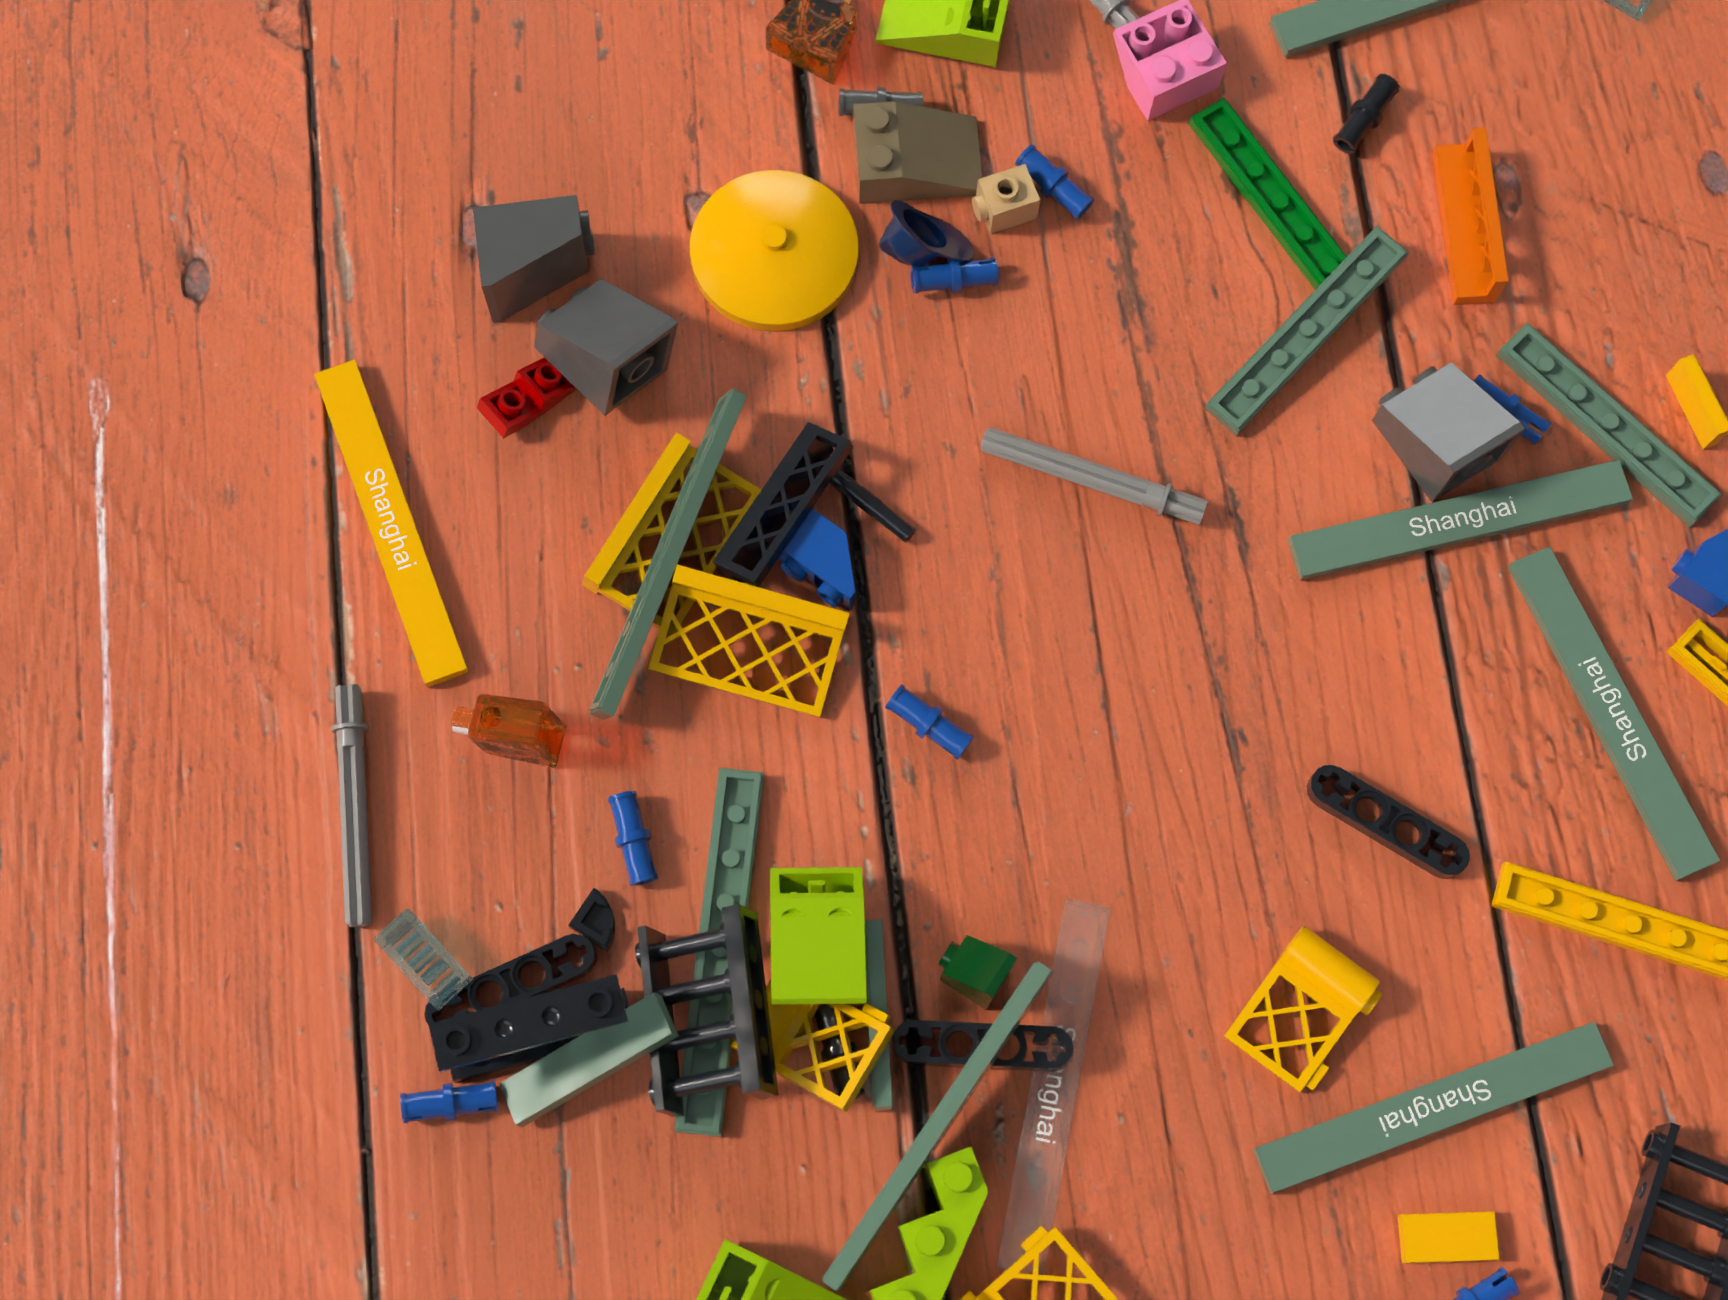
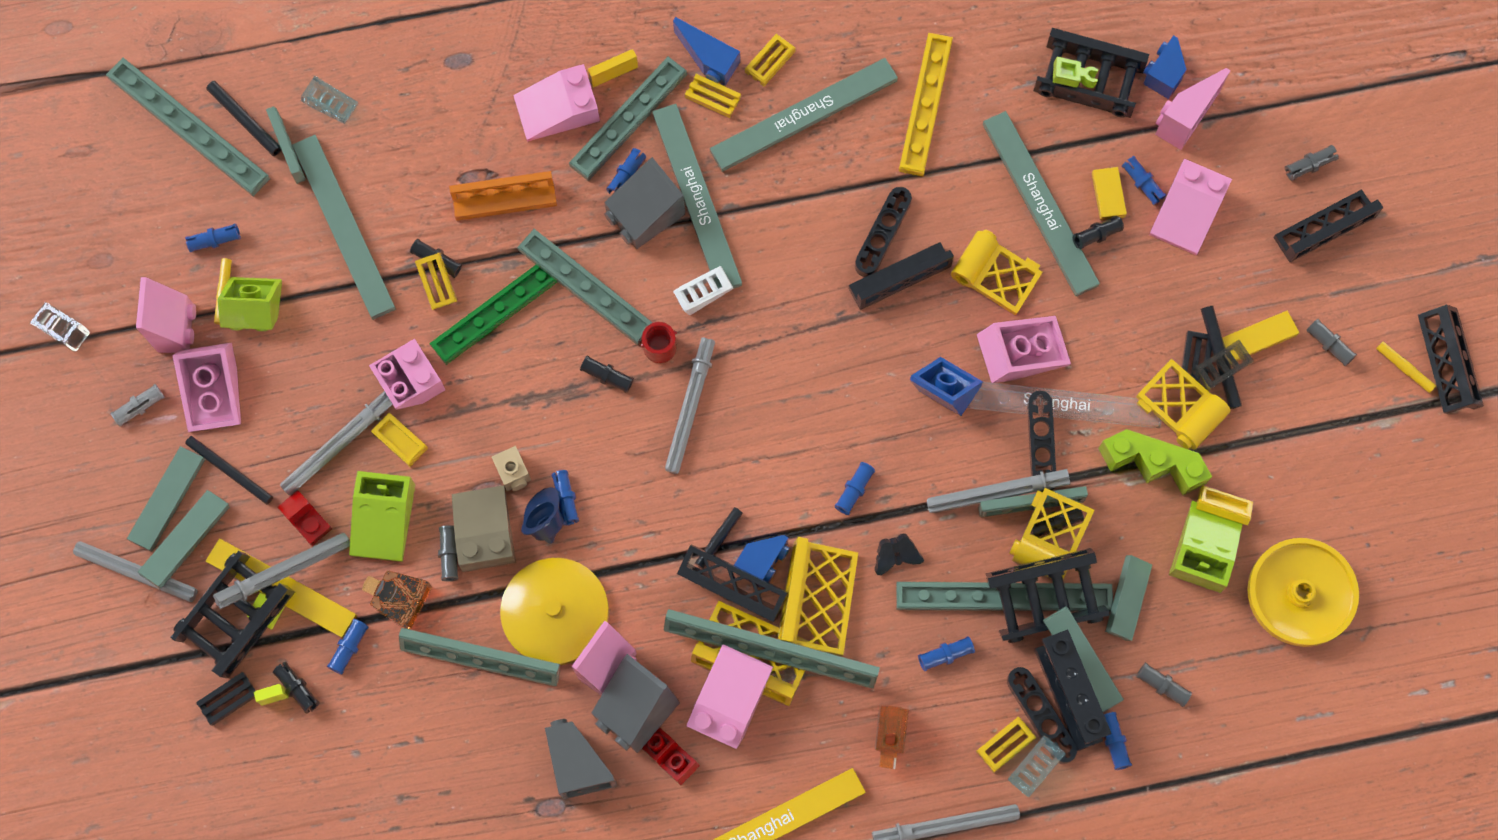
camera: 90 degrees left, 0 degrees up
black tile [568,888,615,952] -> none
lime slope [770,867,867,1005] -> none
sand green tile [823,961,1053,1291] -> none
dark green slope [938,935,1018,1010] -> none
blue pin [1015,144,1094,220] -> none
none -> yellow tile [371,413,428,467]
none -> sand green tile [399,628,560,686]
none -> yellow tile [415,253,457,310]
none -> bright pink slope [514,64,600,142]
none -> bright pink slope [572,621,637,695]
none -> black pin [580,355,634,393]
none -> red piece [641,322,677,364]
none -> white slope [673,266,734,315]
none -> yellow tile [685,74,741,118]
none -> bright pink slope [687,644,773,749]
none -> black fence [848,242,954,310]
none -> black animal [874,534,924,575]
none -> blue slope [910,357,983,416]
none -> light grey axle [927,469,1070,513]
none -> yellow tile [976,716,1036,773]
none -> bright pink slope [977,316,1071,383]
none -> lime plate [1053,57,1098,88]
none -> black pin [1072,216,1124,250]
none -> sand green tile [1105,555,1152,641]
none -> dark grey pin [1136,662,1192,707]

